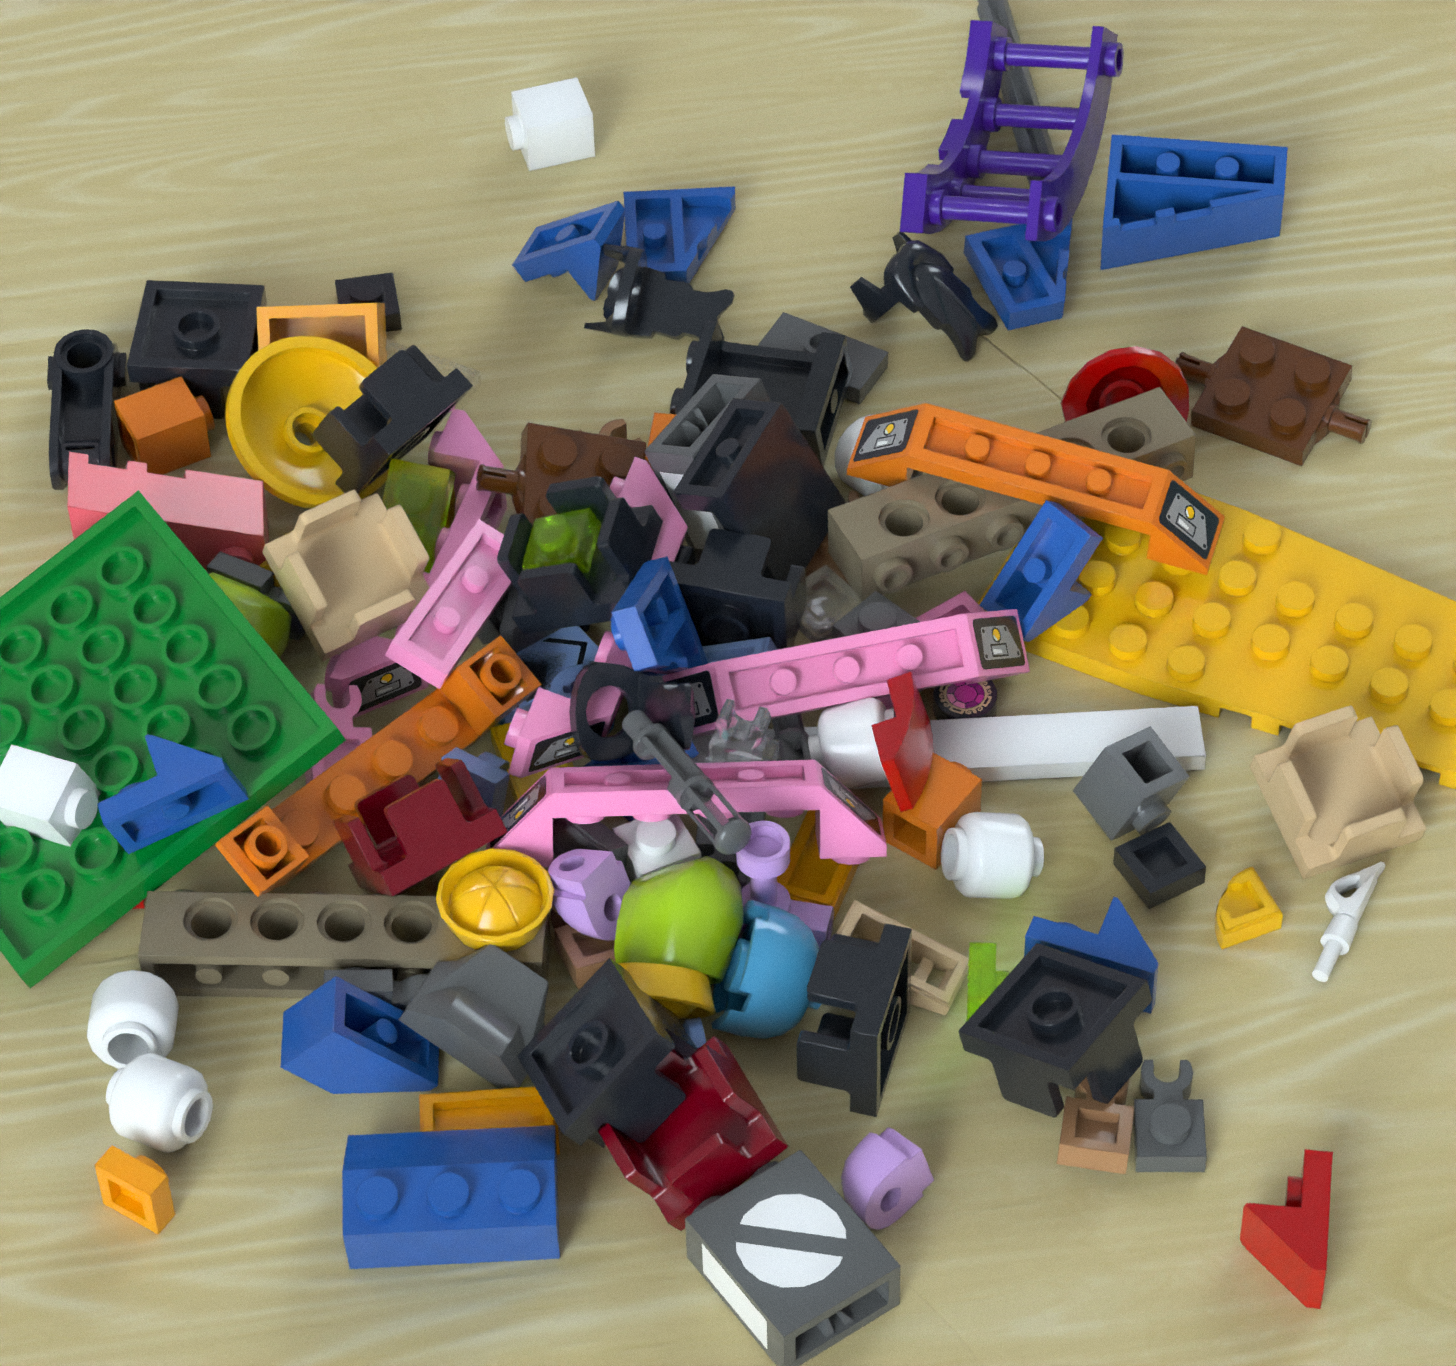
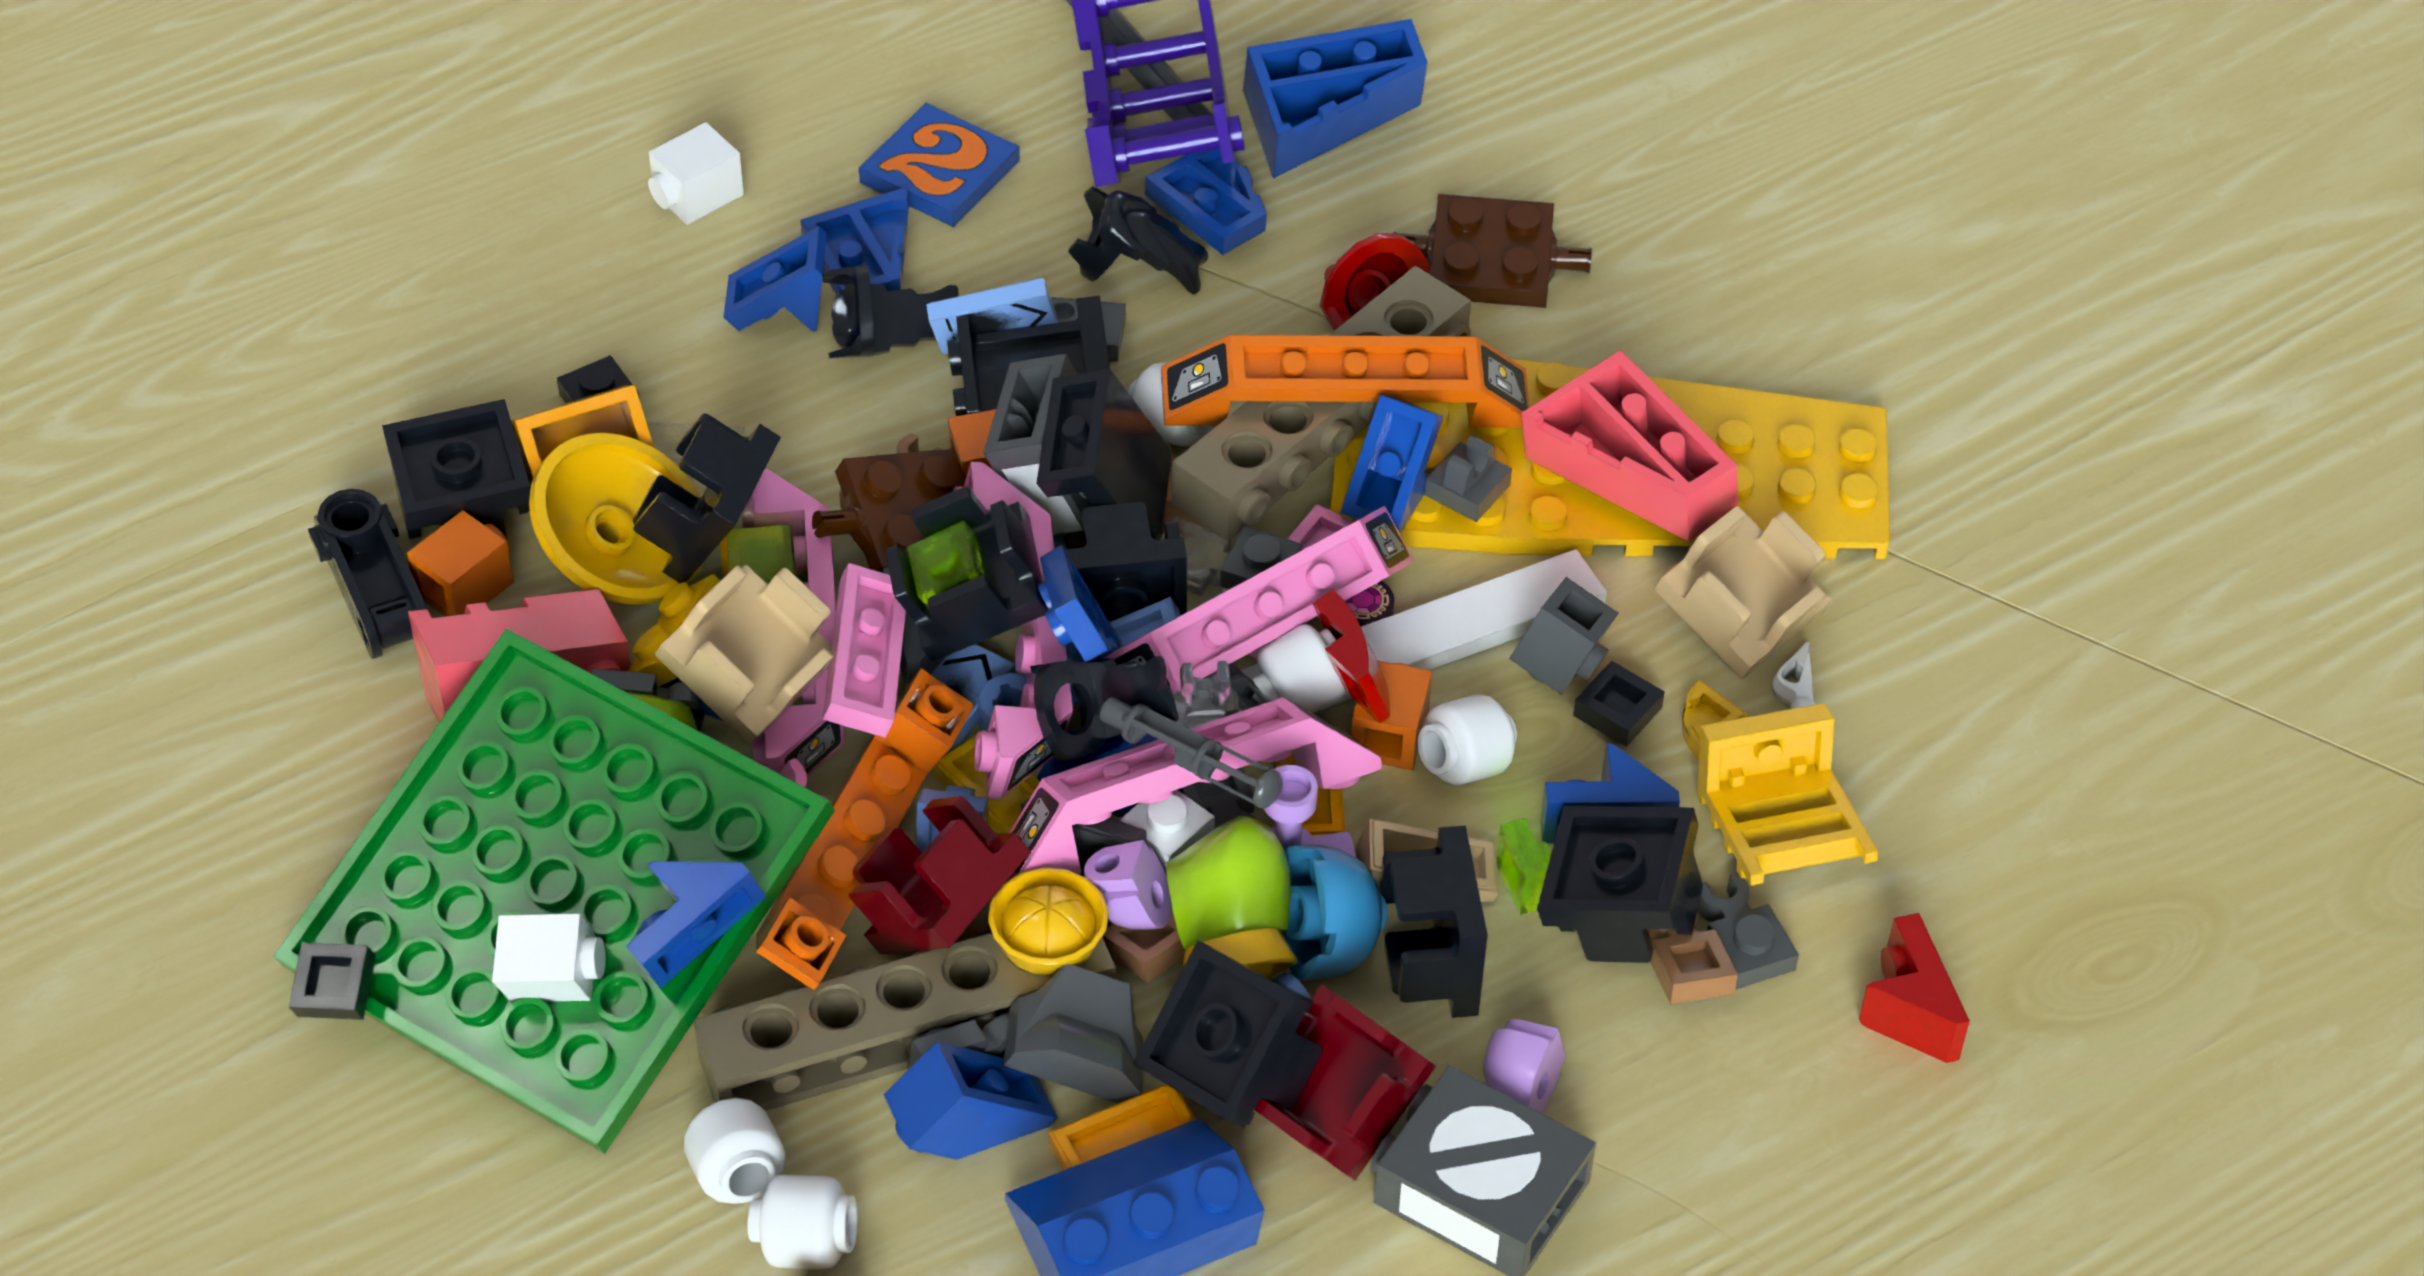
camera: 25 degrees left, 0 degrees up
none -> blue tile [859,103,1020,227]
none -> light blue tile [926,278,1058,355]
none -> dark grey tile [1425,435,1512,522]
none -> coral wedge [1521,350,1738,542]
none -> yellow plate [1697,703,1878,885]

